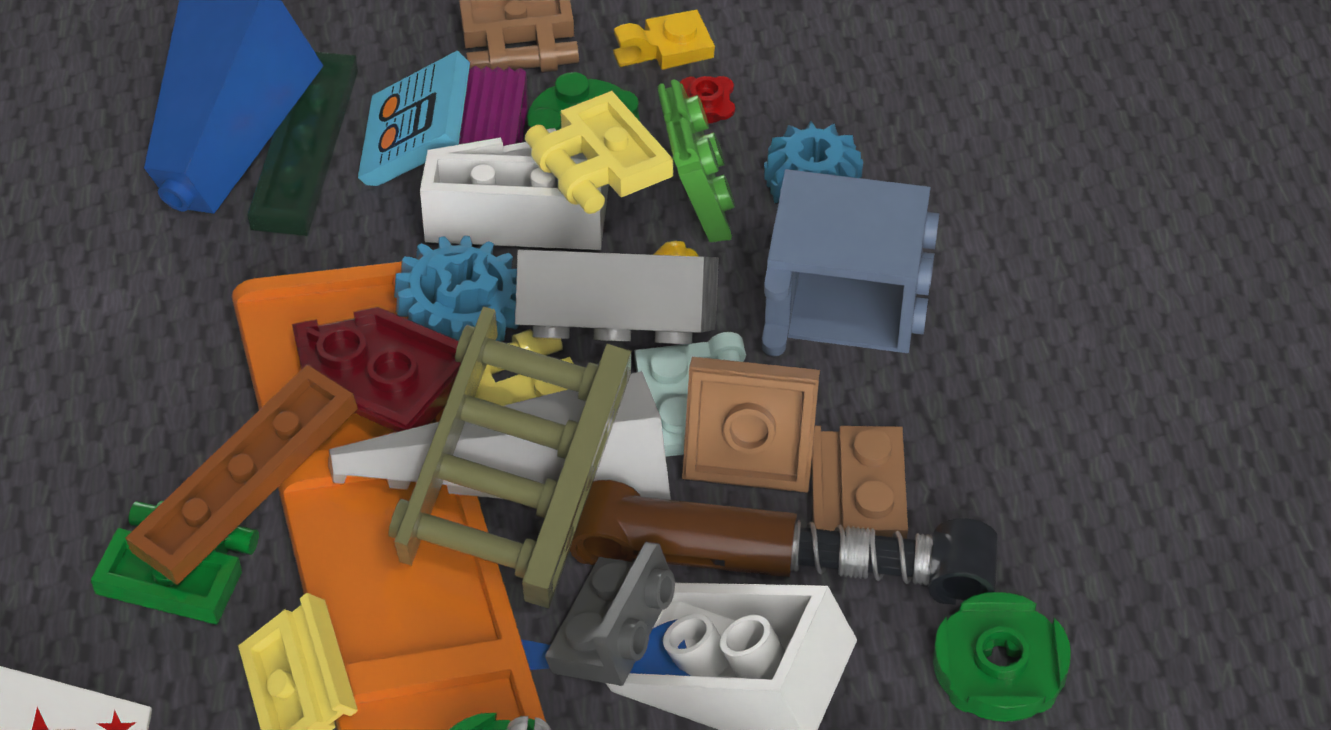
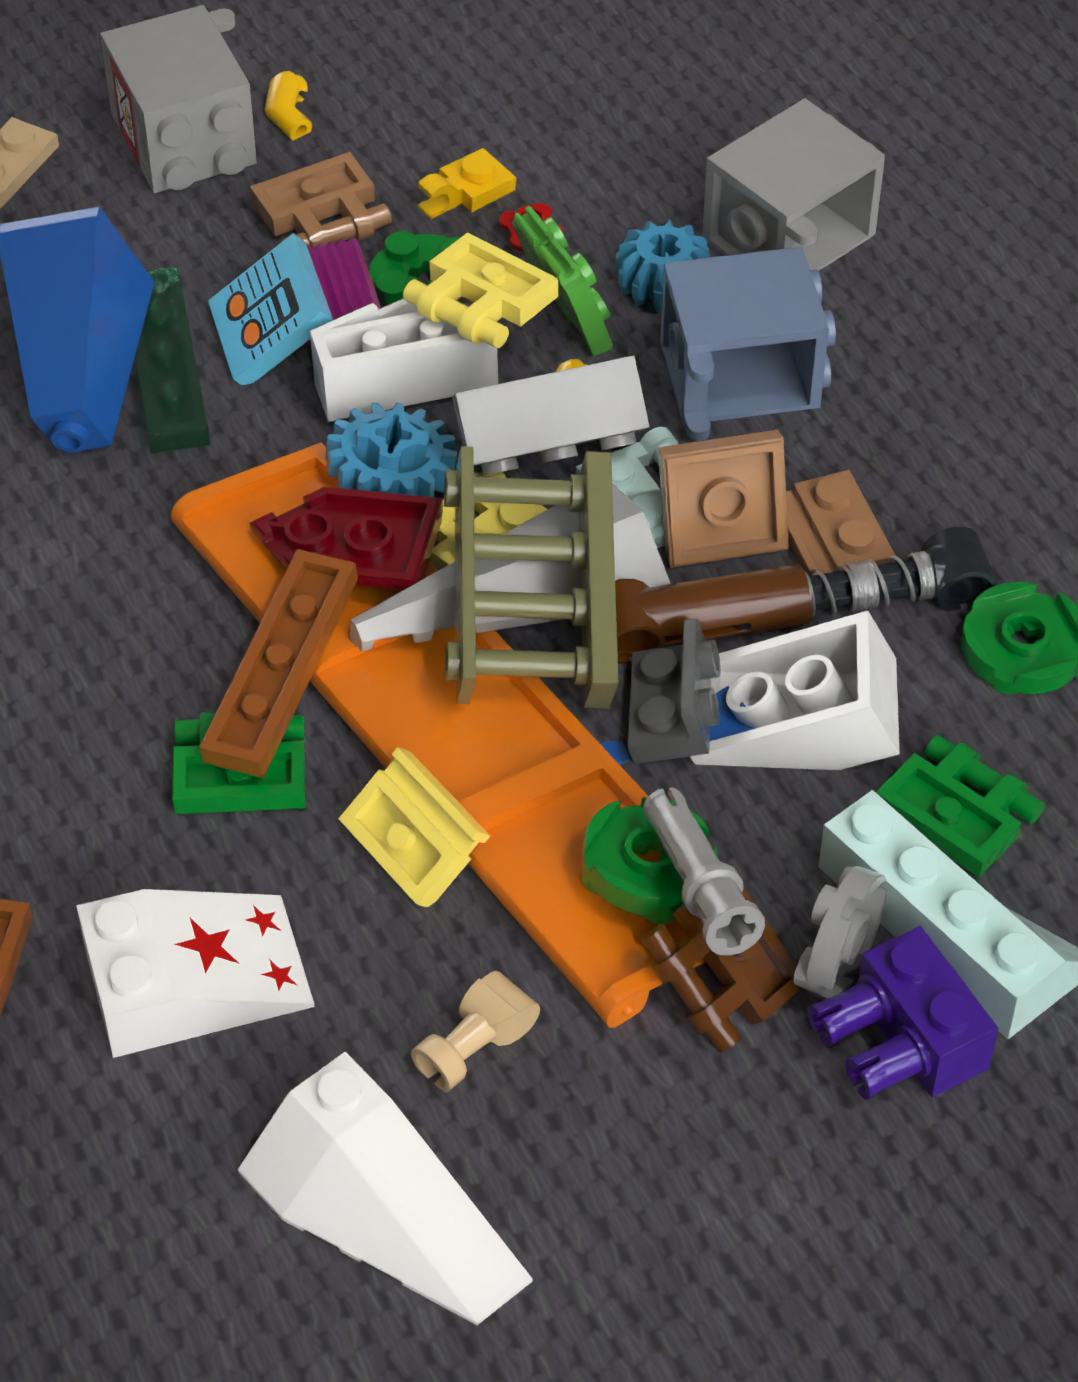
camera: 20 degrees left, 0 degrees up
none -> light grey container [702,98,885,271]

